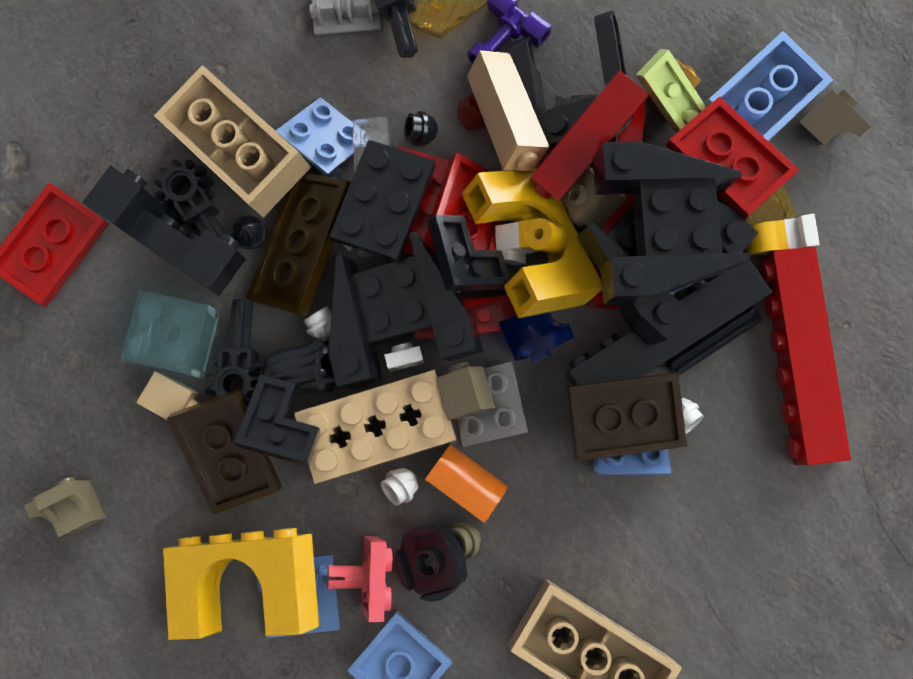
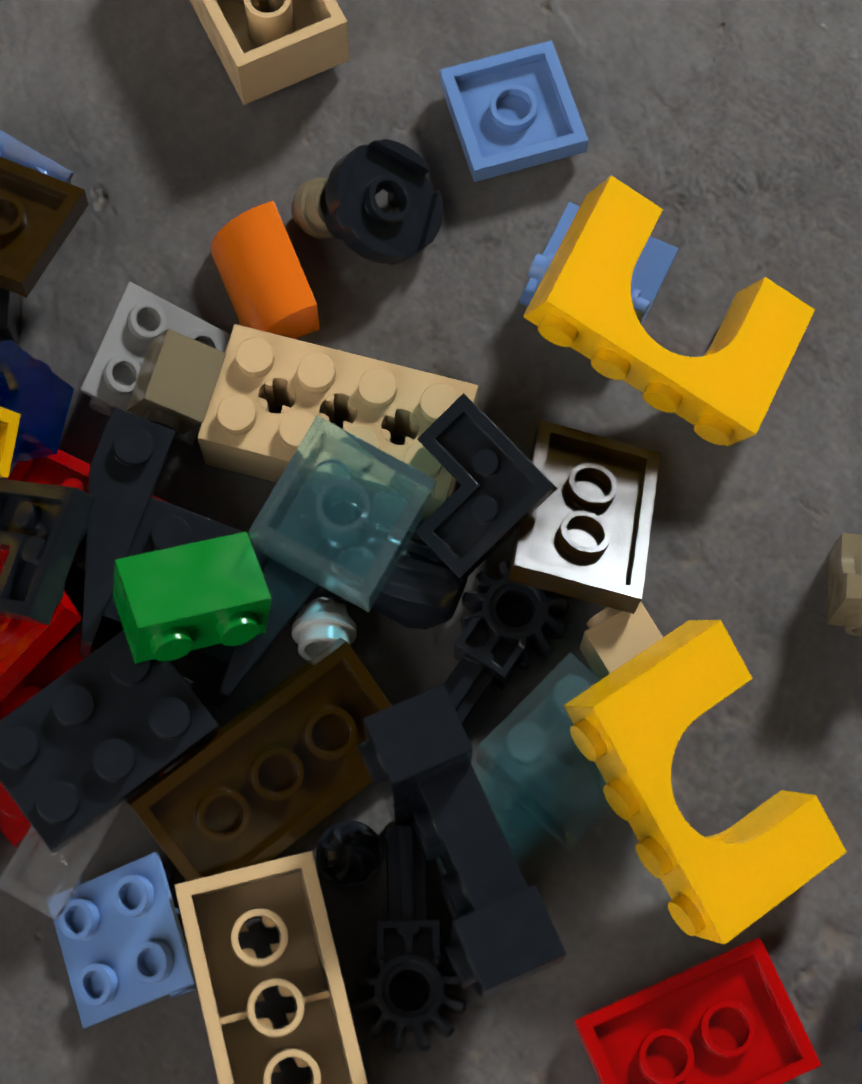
camera: 150 degrees left, 10 degrees down
coral plate [327,536,393,622] -> none
white plate [381,468,418,506] -> none
white plate [385,343,424,372] -> none
none -> green brick [113,531,272,663]
none -> clear light blue brick [249,415,436,612]
none -> yellow arch [563,620,847,945]

